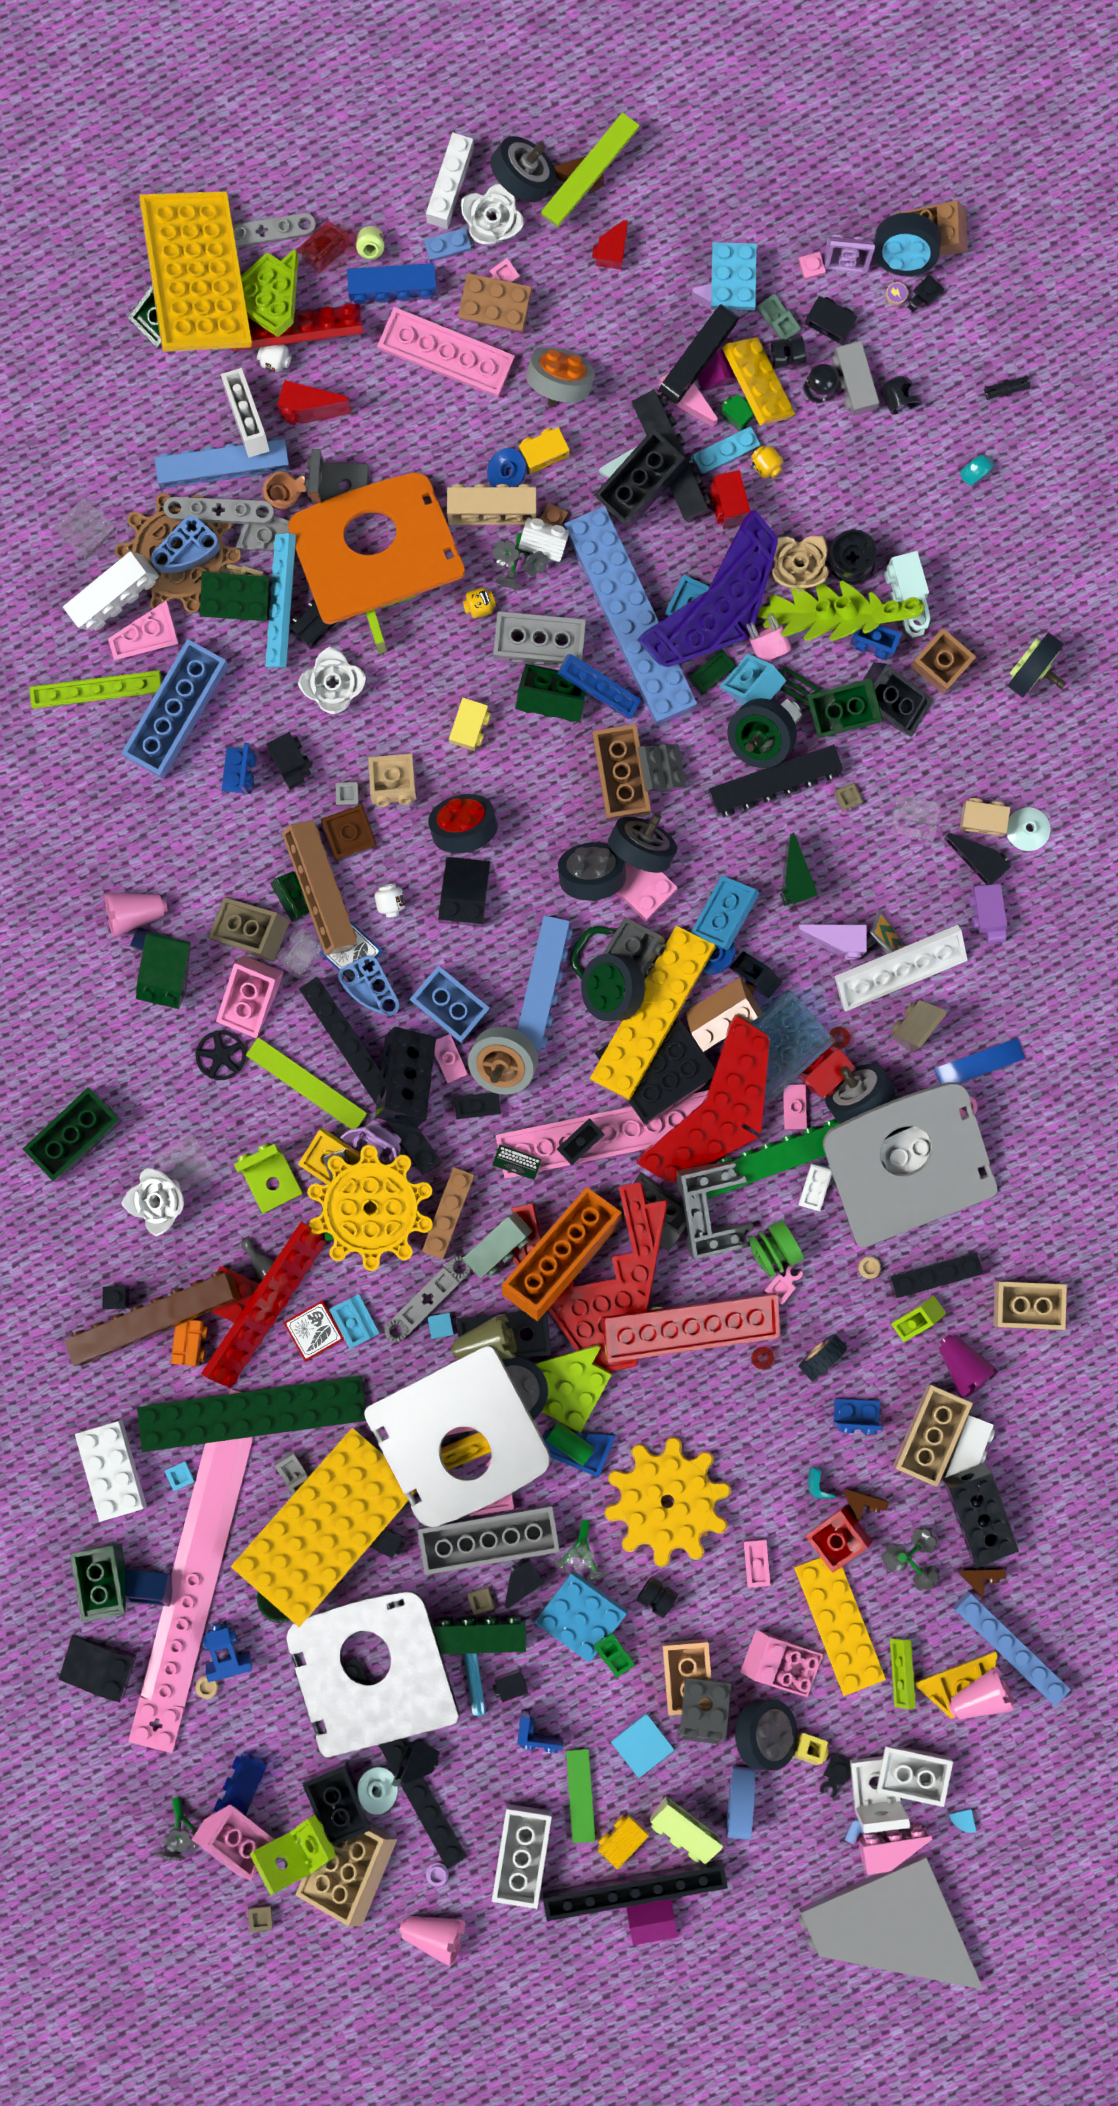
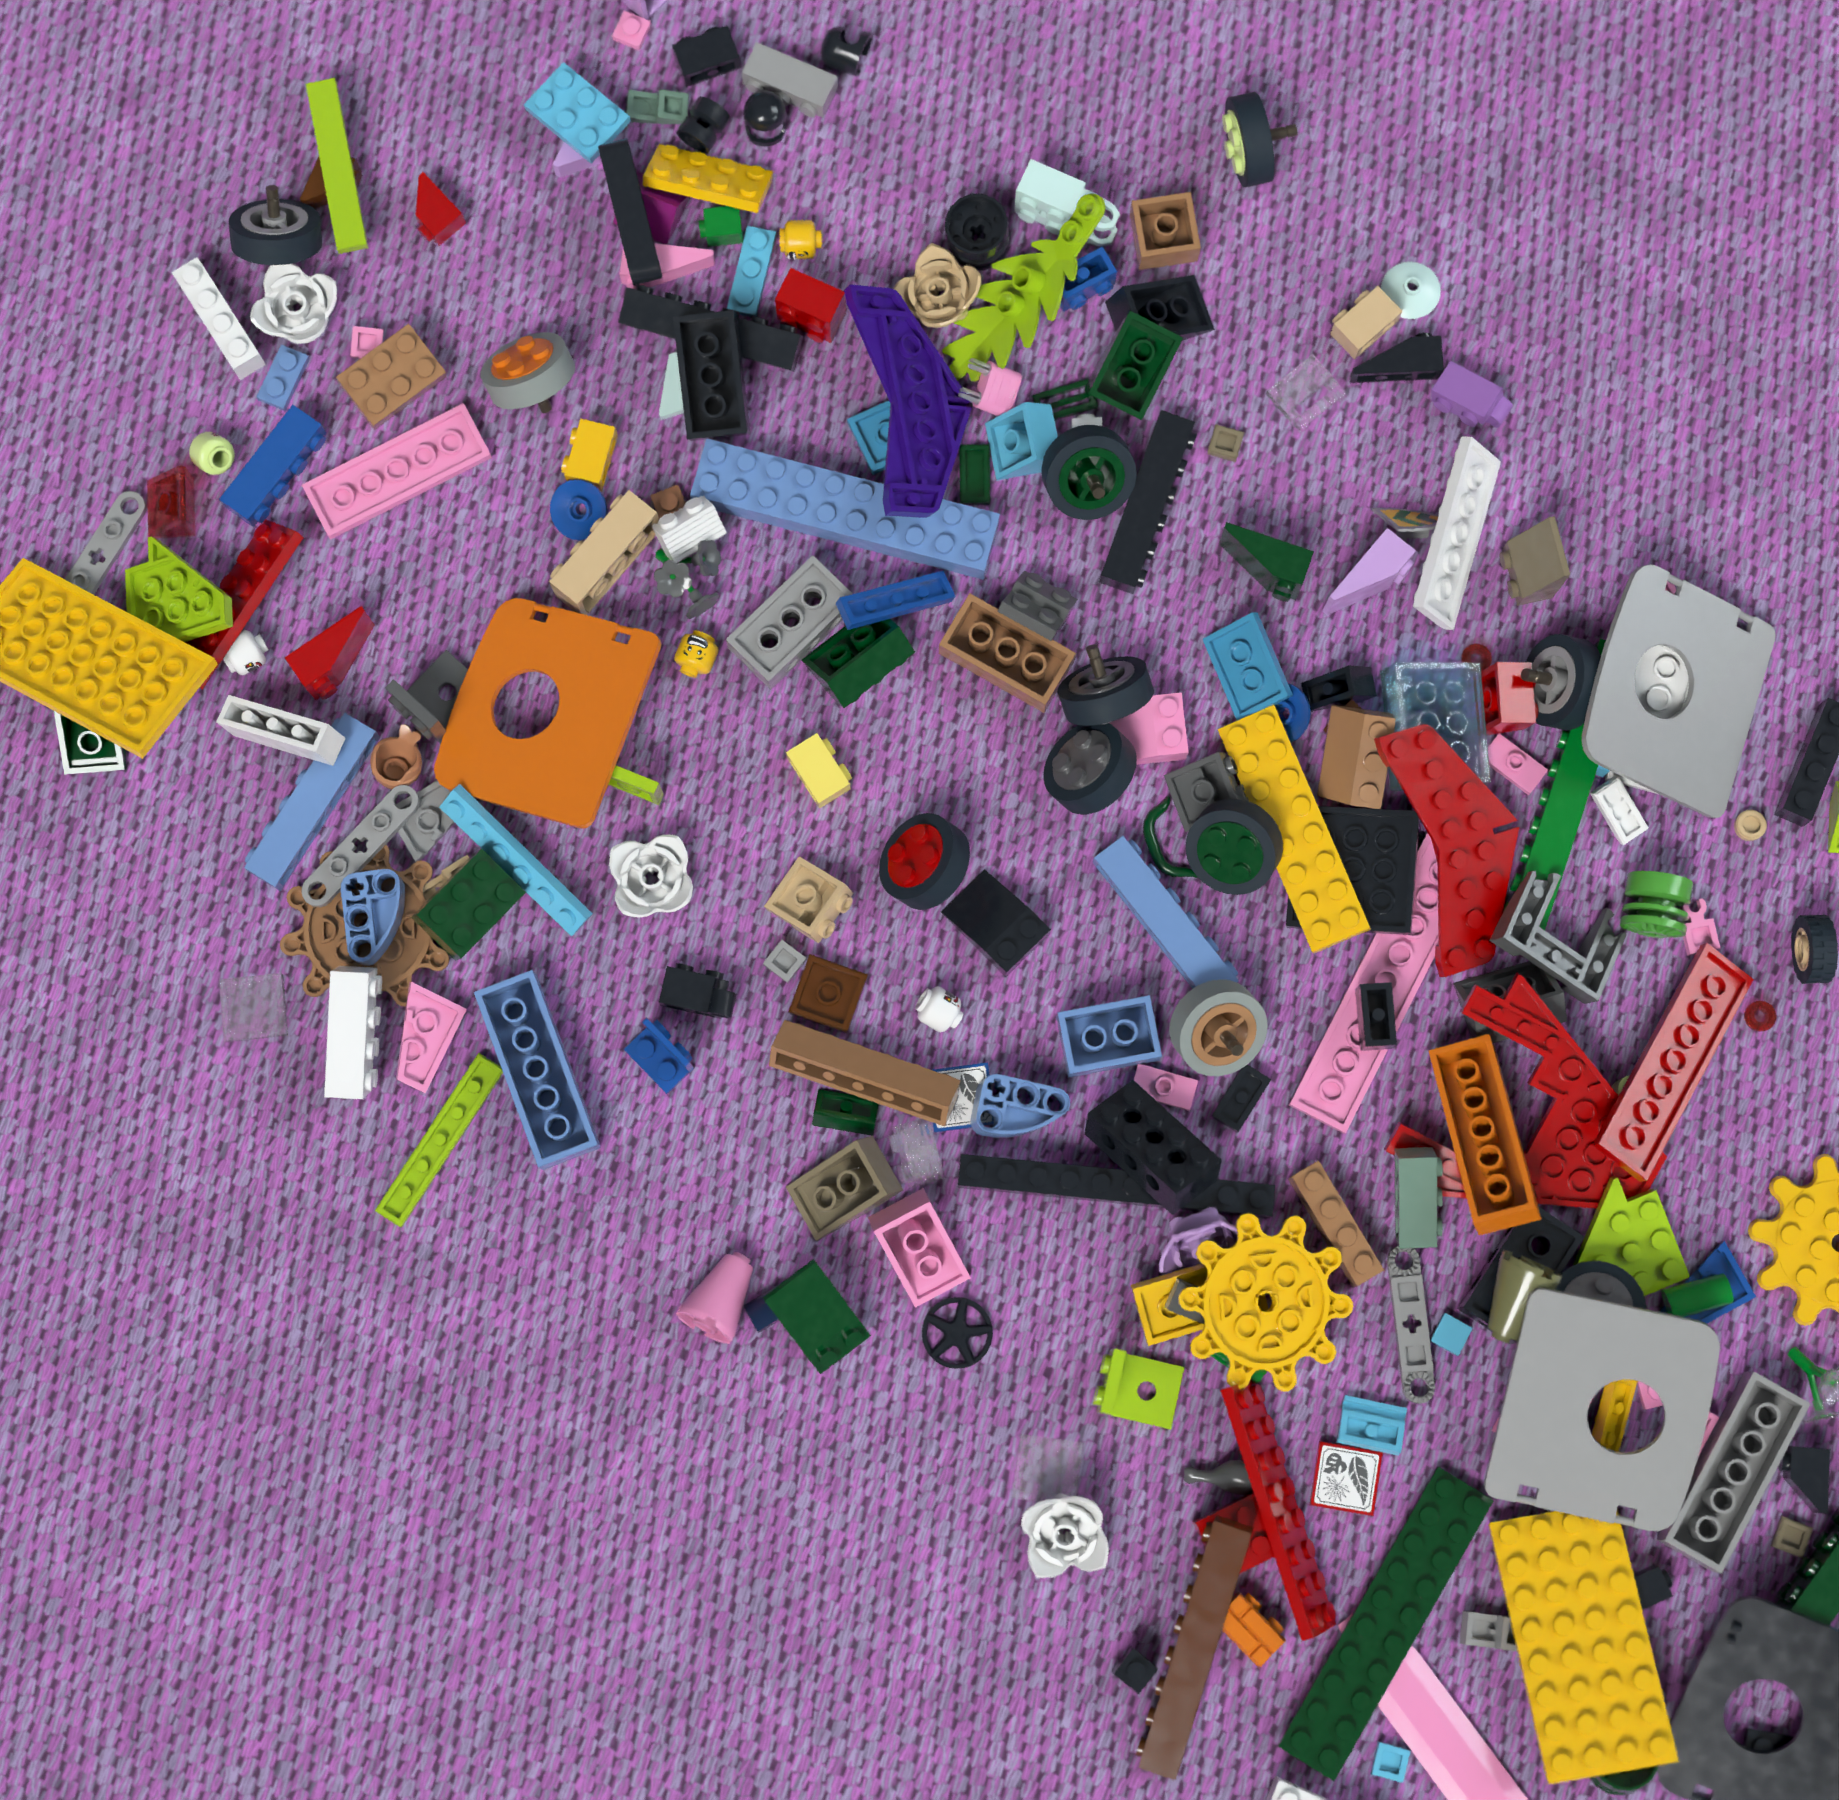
camera: 50 degrees left, 5 degrees down
dark green brick [22,1087,123,1182] -> none
lime tile [246,1037,368,1129] -> none
black brick [290,599,338,649] -> none
slope [492,1145,542,1180] -> none
blue slope [934,1038,1025,1085] -> none
teal hair [960,455,995,486] -> none

